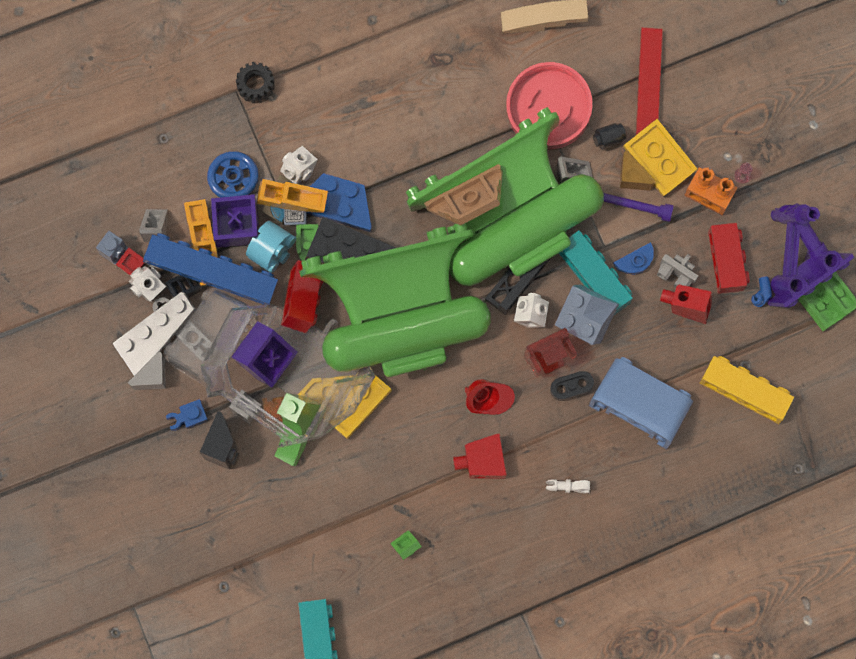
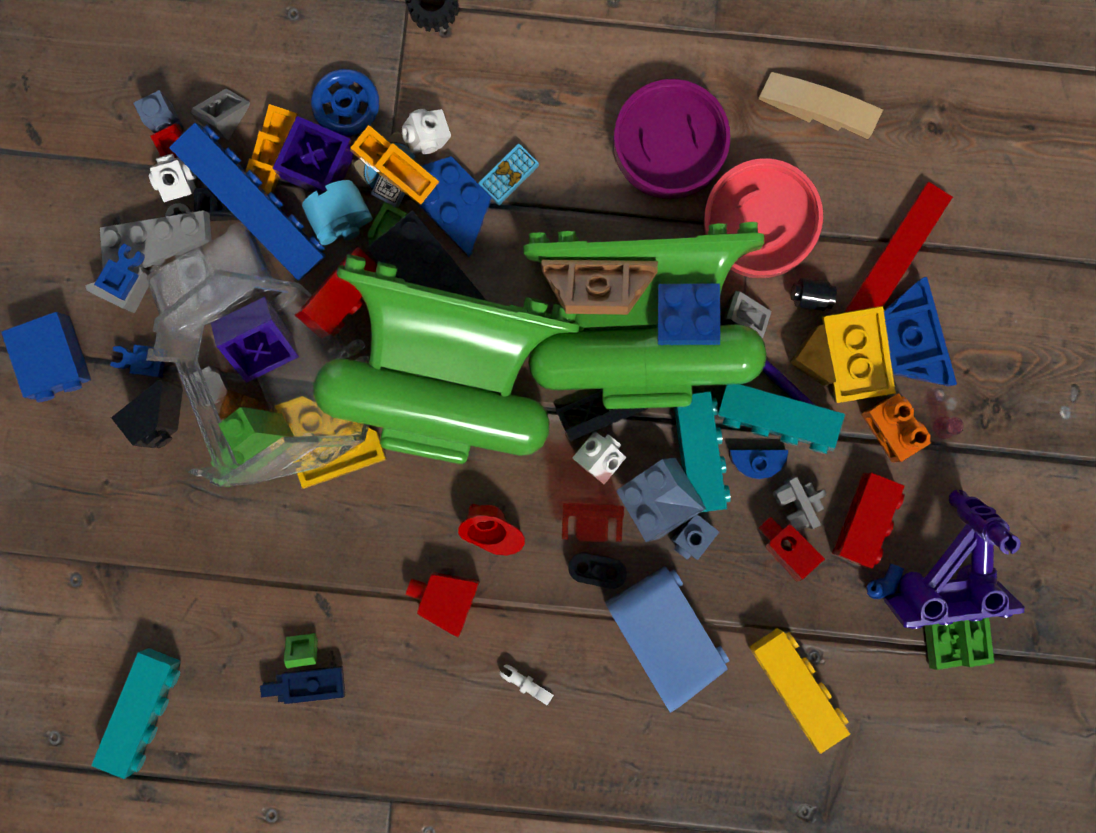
camera: 30 degrees right, 10 degrees up
none -> blue brick [1,312,91,402]
none -> blue plate [94,244,145,301]
none -> dark blue hinge [260,666,345,704]
none -> medium azure tile [478,143,539,205]
none -> magenta brick [613,79,731,199]
none -> blue plate [658,284,720,345]
none -> sand blue brick [671,515,719,560]
none -> teal brick [718,384,845,454]
none -> blue wing [884,277,957,387]

